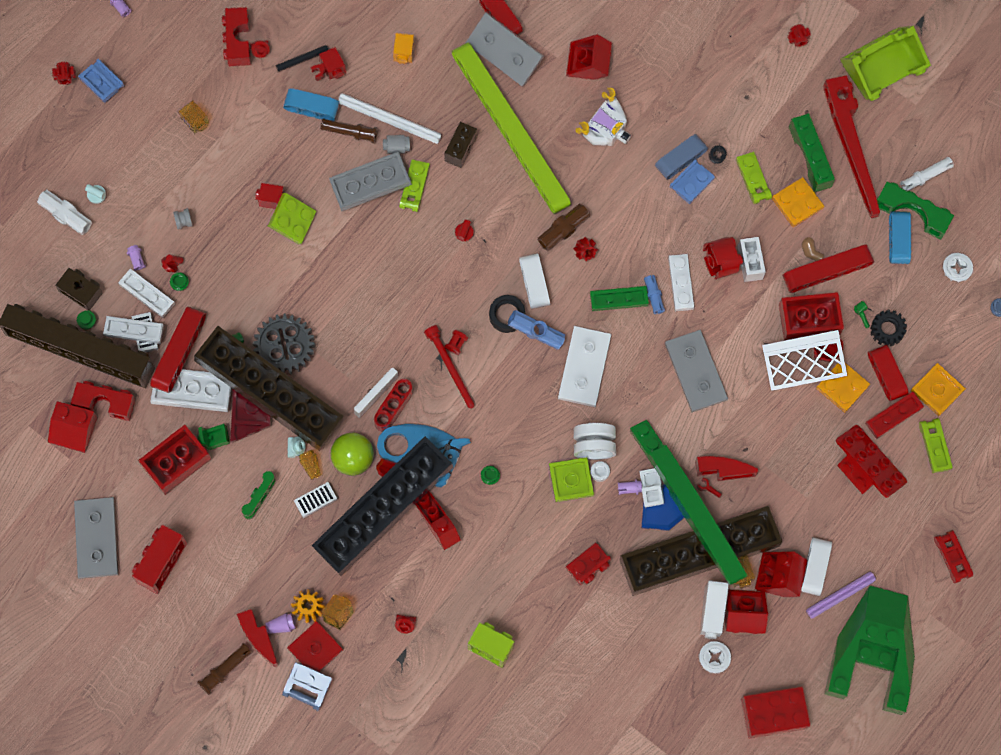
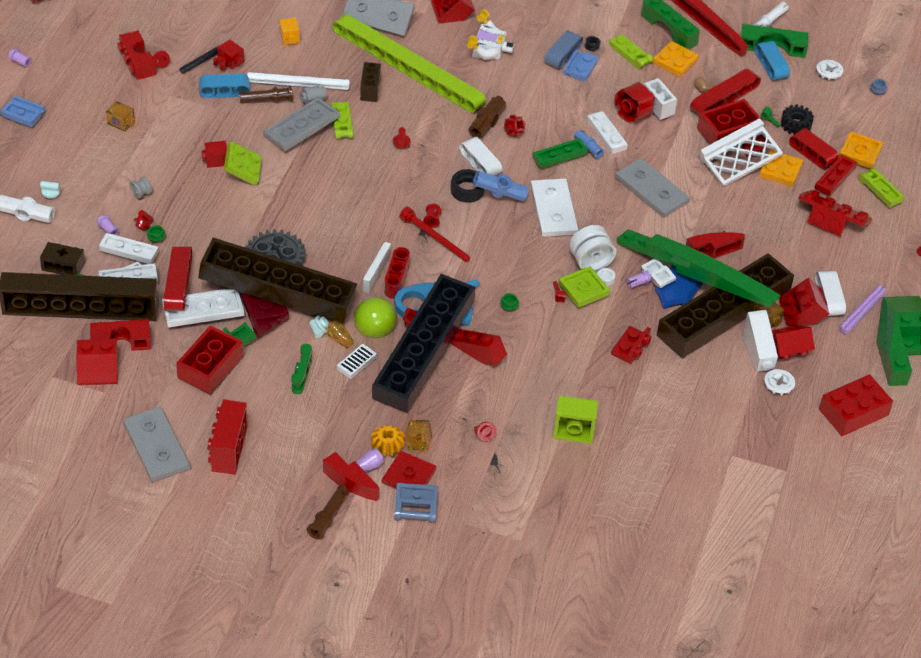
camera: 20 degrees left, 25 degrees down
none -> red hand [553,281,566,302]

